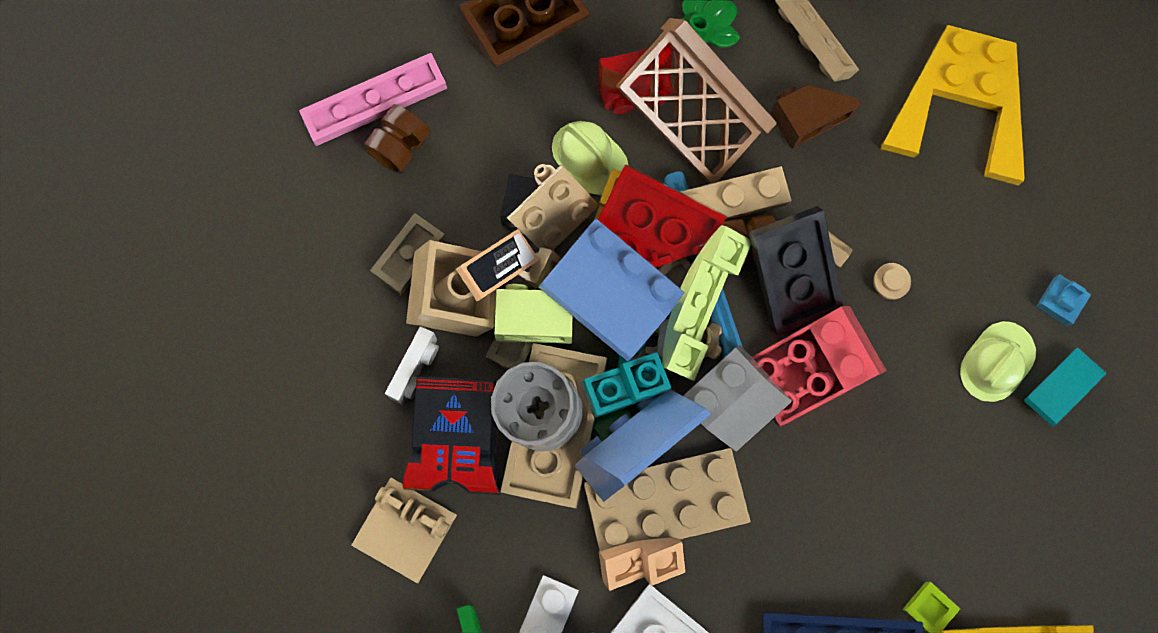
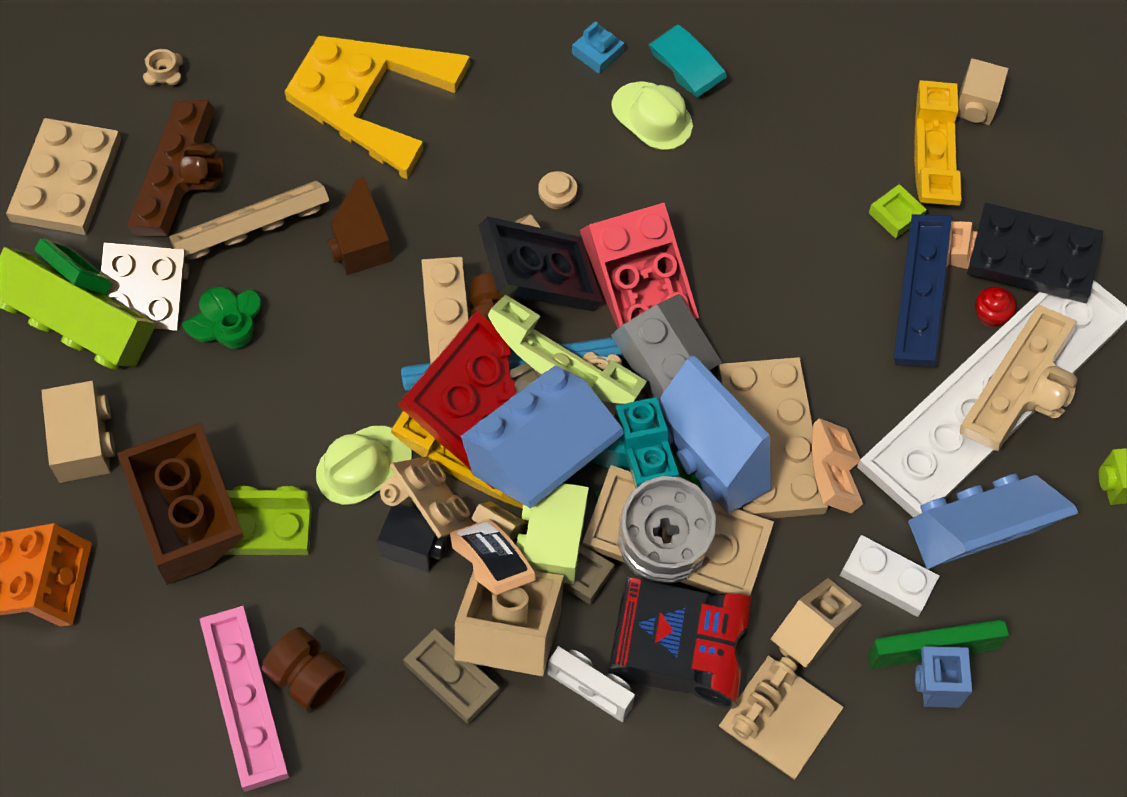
camera: 80 degrees left, 15 degrees down
red slope [597,44,674,114] -> none
medium nougat fence [616,18,777,184] -> none
none -> lime bracket [224,486,312,555]
none -> tan slope [771,578,862,668]

